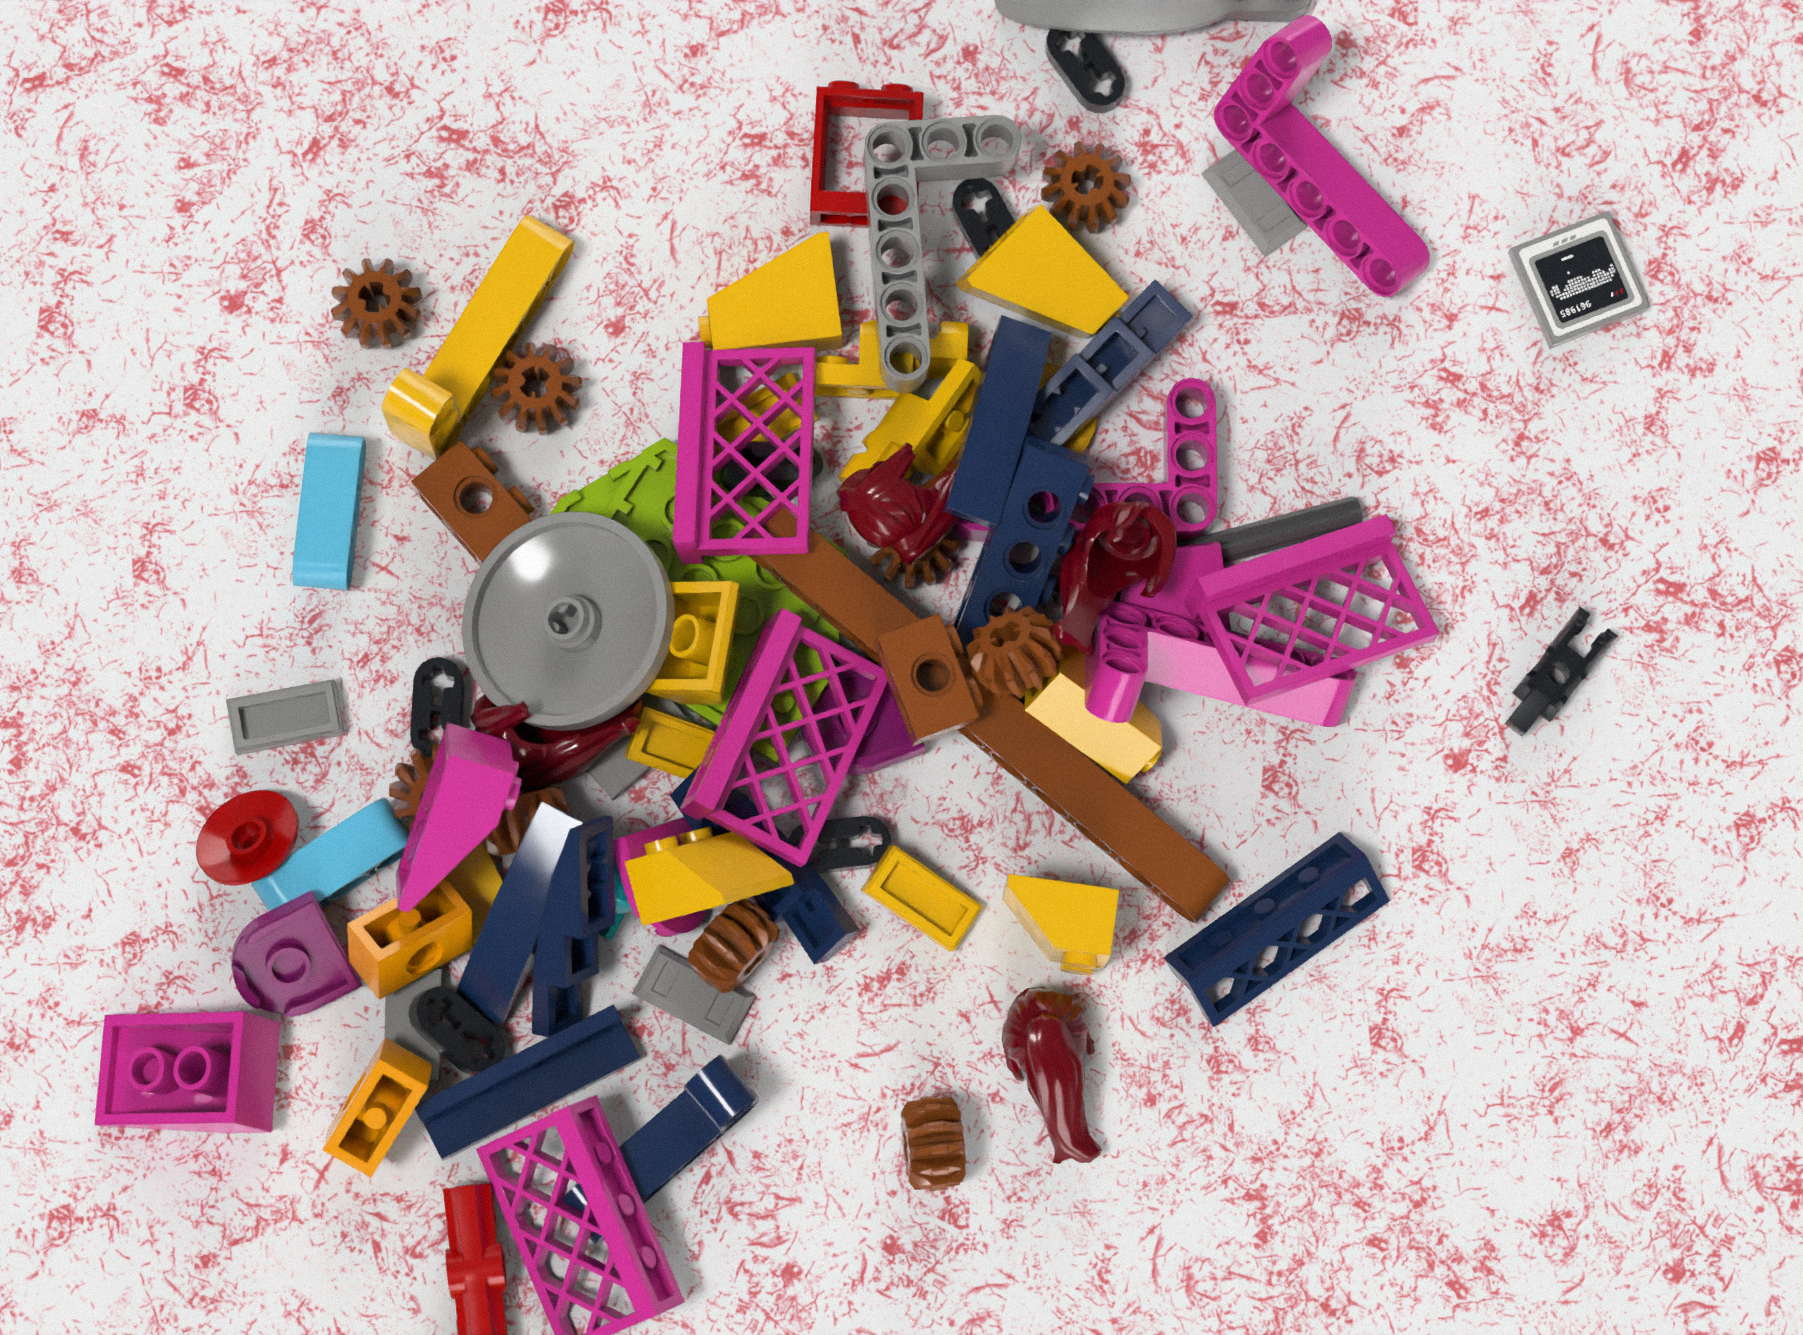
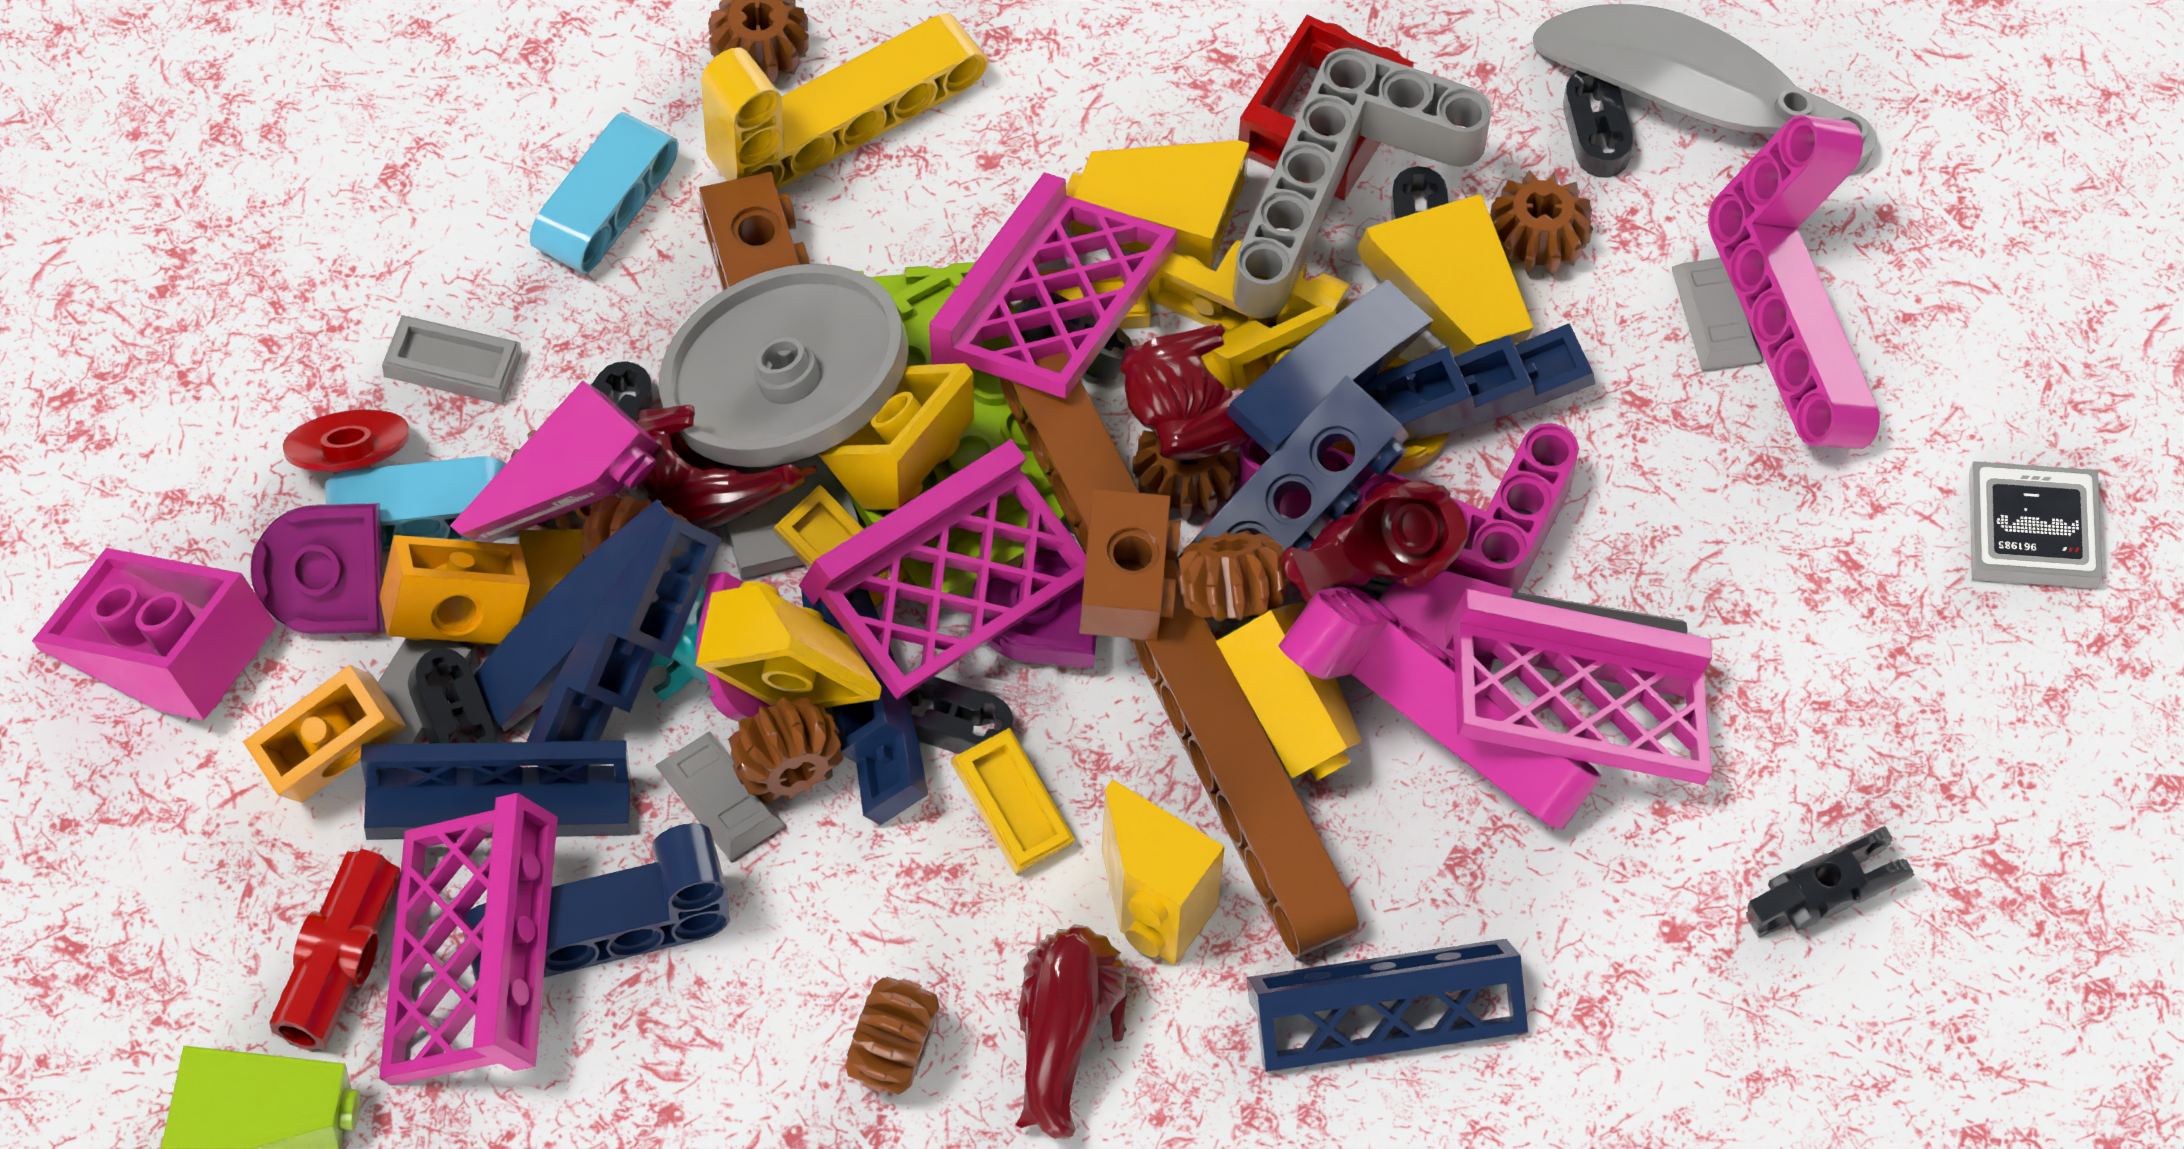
camera: 30 degrees right, 20 degrees down
dark orange gear [490,342,583,435] -> none

